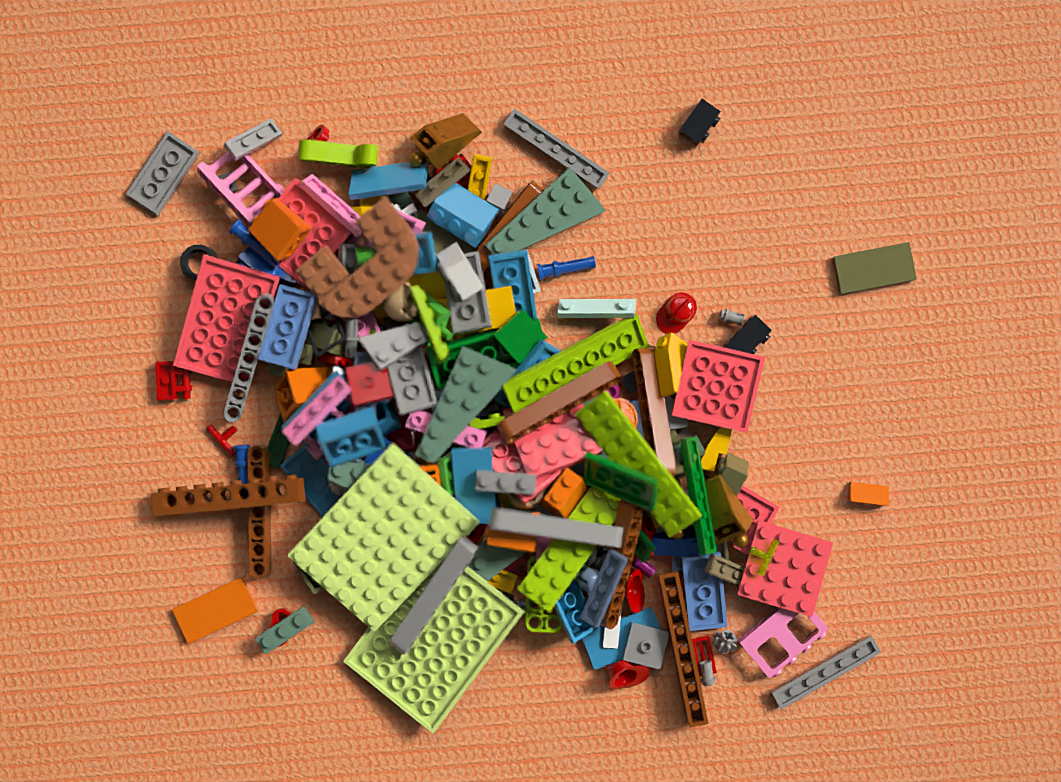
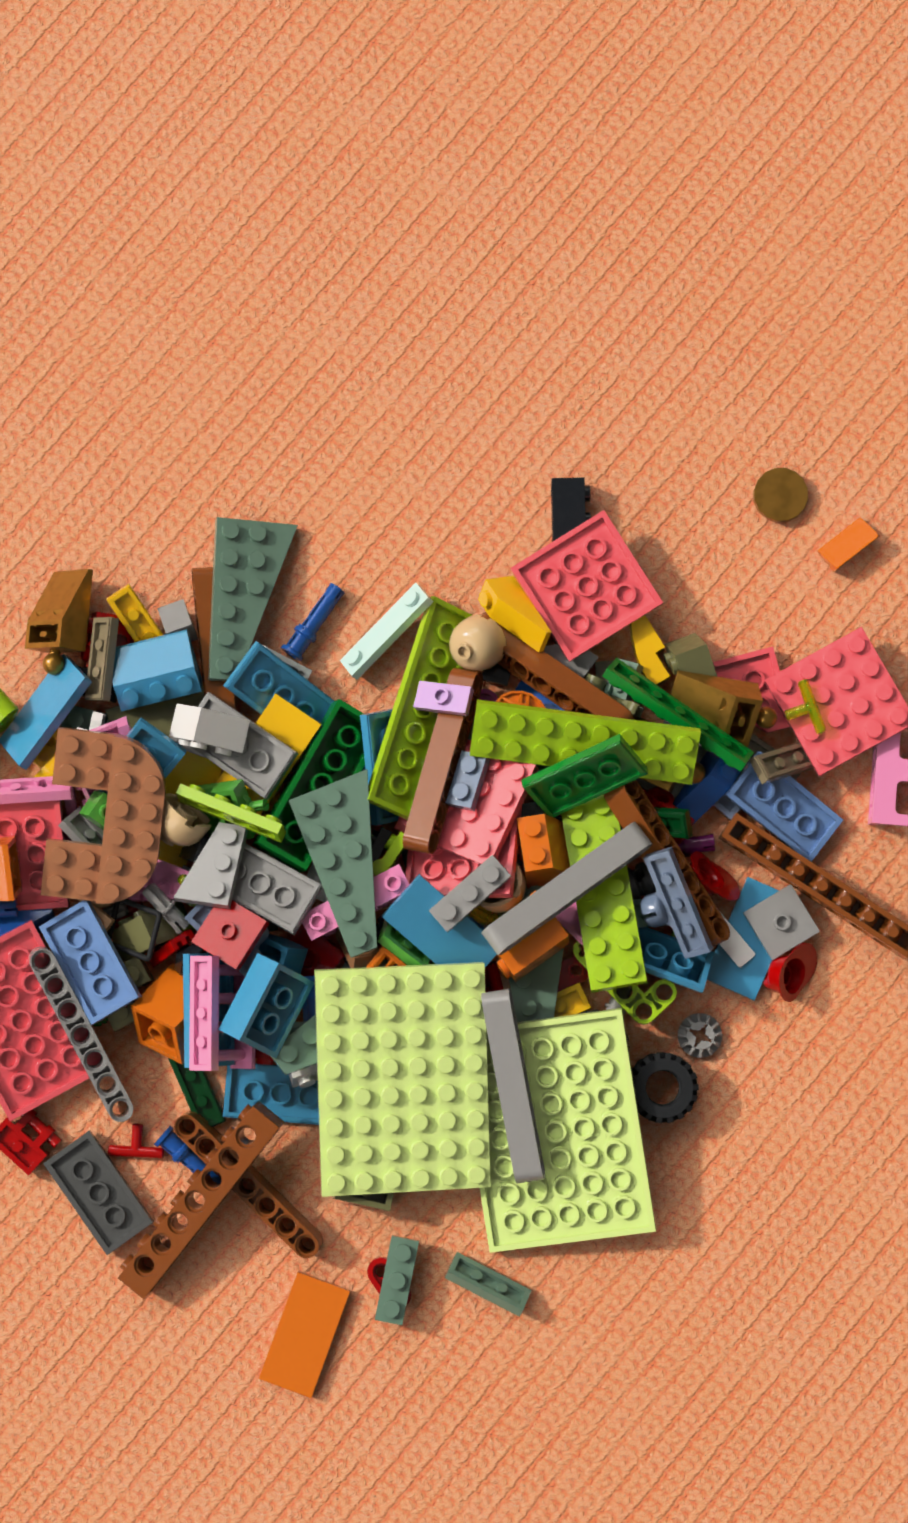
camera: 50 degrees left, 5 degrees down
green tile [493,308,548,363] -> none
light grey plate [504,108,609,190] -> none
red piece [656,292,697,334] -> none
black brick [678,98,721,146] -> none
red tile [692,635,717,677] -> none
light grey pin [699,660,716,686] -> none
light grey gear [713,630,738,654] -> none
light grey pin [719,308,745,326] -> none
olive tile [833,242,917,294] -> none
none -> dark grey plate [43,1130,154,1255]
none -> lavender plate [413,681,474,716]
none -> sand blue plate [445,751,490,811]
none -> sand green plate [445,1252,532,1317]
none -> tan cylinder [449,614,506,672]
none -> black tyre [632,1052,699,1123]
none -> light grey gear [678,1013,723,1058]
none -> pearl gold tile [753,468,808,522]

